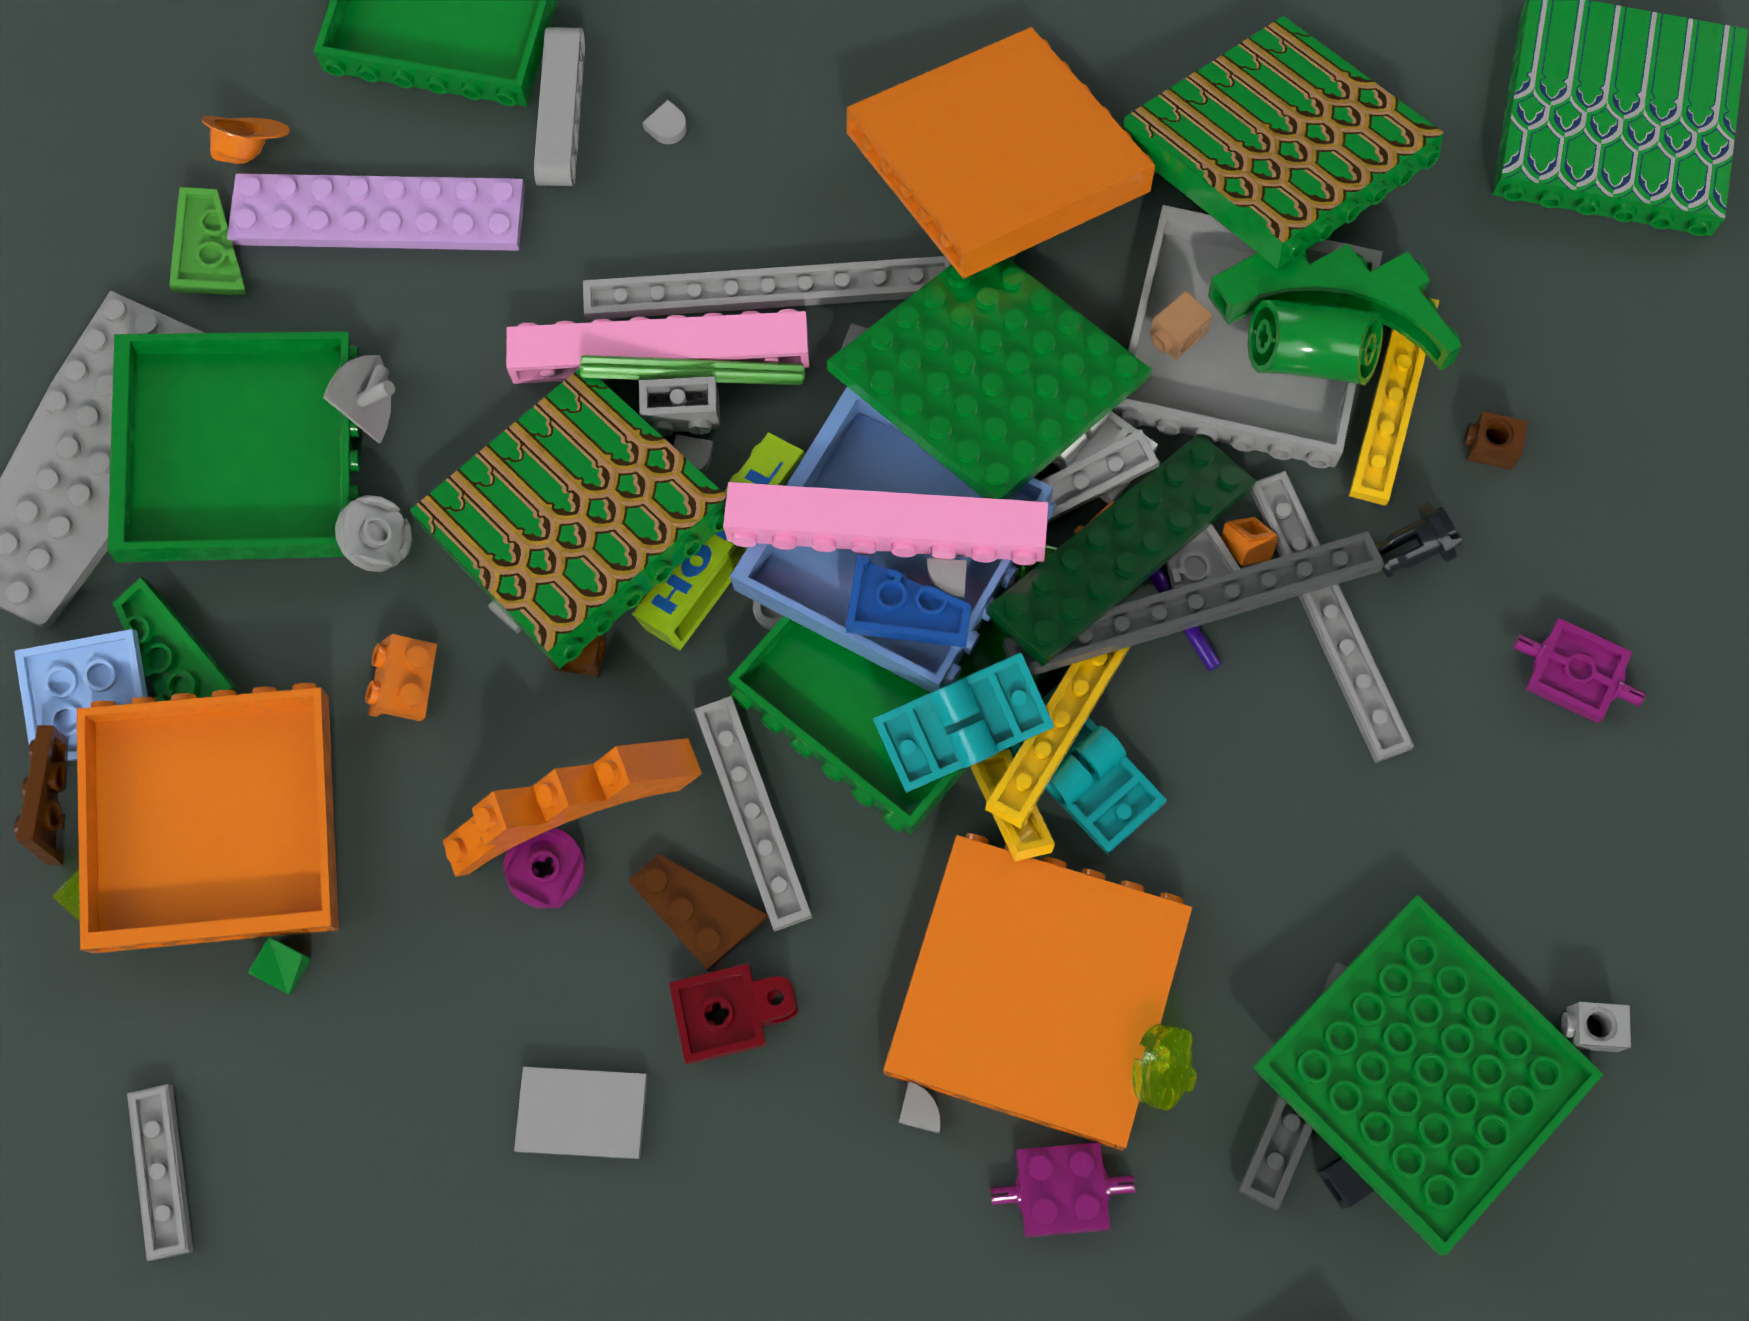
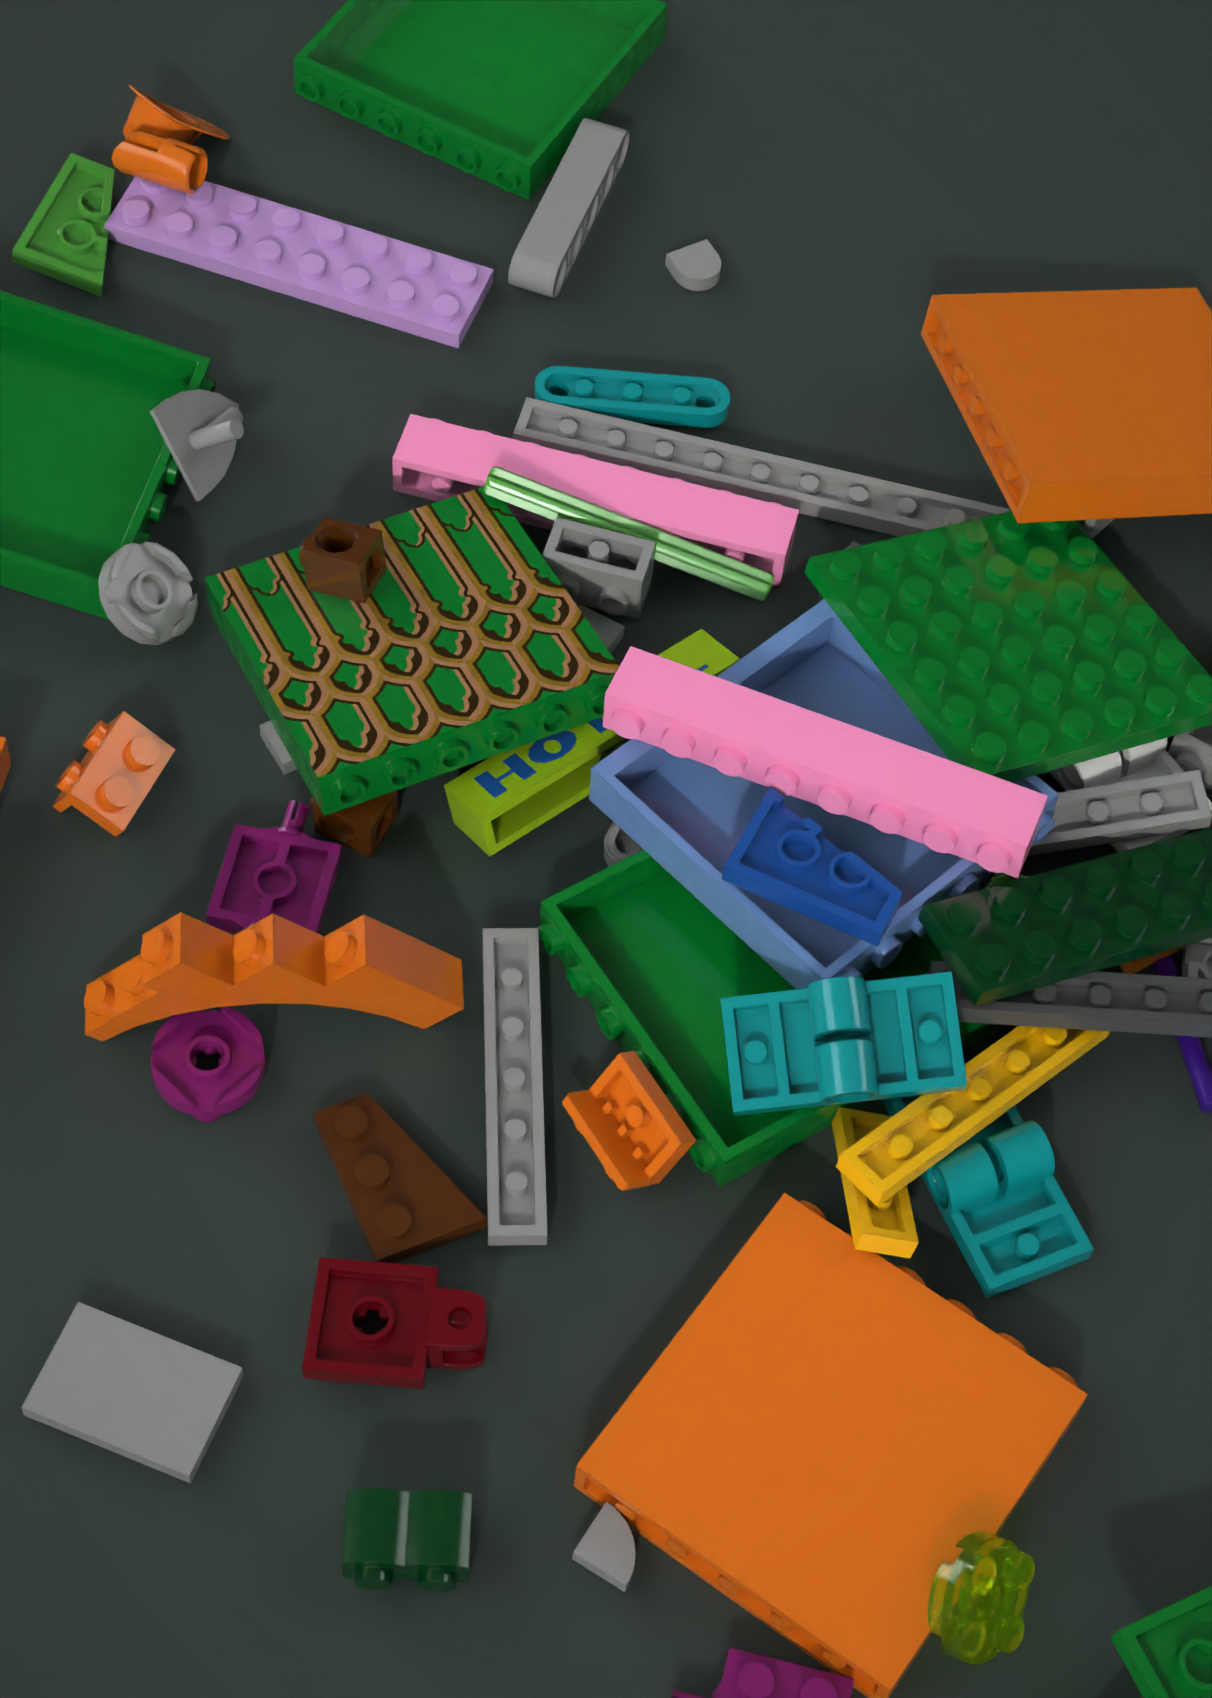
camera: 10 degrees right, 15 degrees down
light grey tile [927,558,967,601] -> none
none -> orange arm [111,127,208,194]
none -> magenta plate [205,800,342,934]
none -> reddish brown brick [299,516,387,603]
none -> dark green brick [341,1488,473,1592]
none -> teal plate [534,366,731,428]
none -> orange bracket [562,1051,697,1191]

